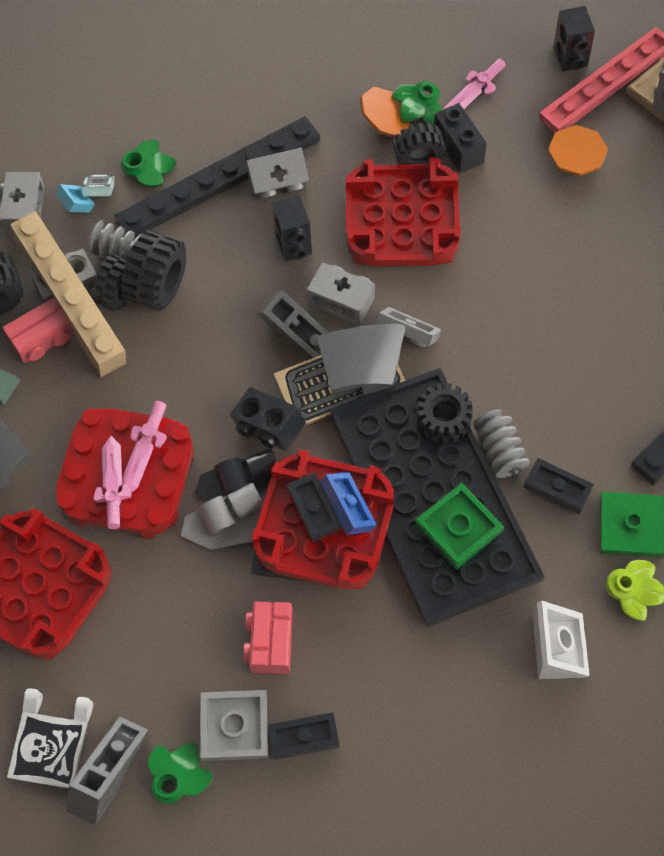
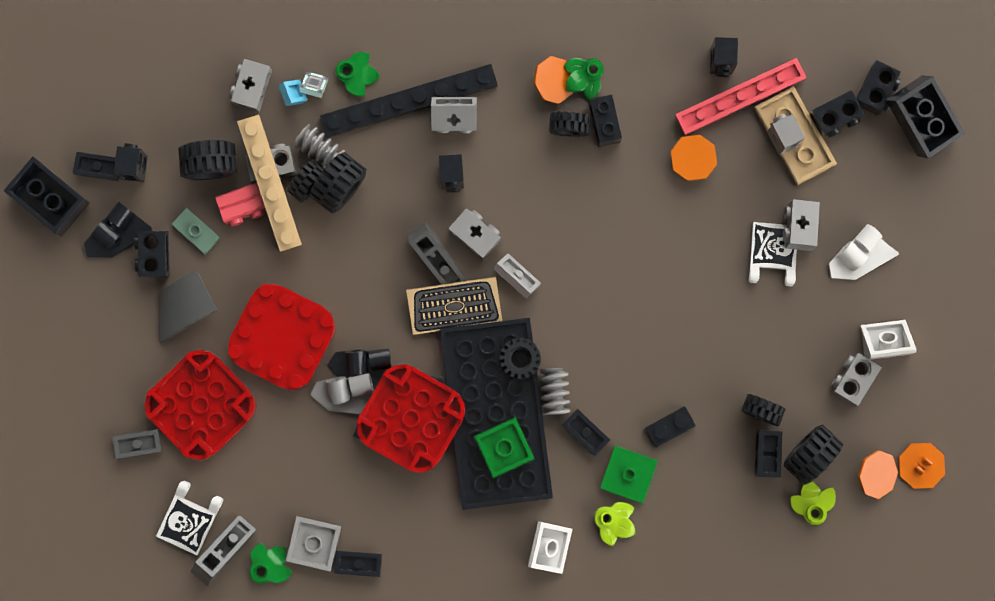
camera: 15 degrees right, 20 degrees up
bright pink sword [94,436,132,529] -> none
bright pink sword [121,401,167,492] -> none
black brick [229,387,306,451] -> none
coral brick [244,601,293,675] -> none
black plate [286,473,342,543] -> none
dark grey slope [316,324,406,395] -> none
blue plate [319,472,377,535] -> none
red plate [346,158,461,266] -> none
bright pink sword [443,59,506,109] -> none

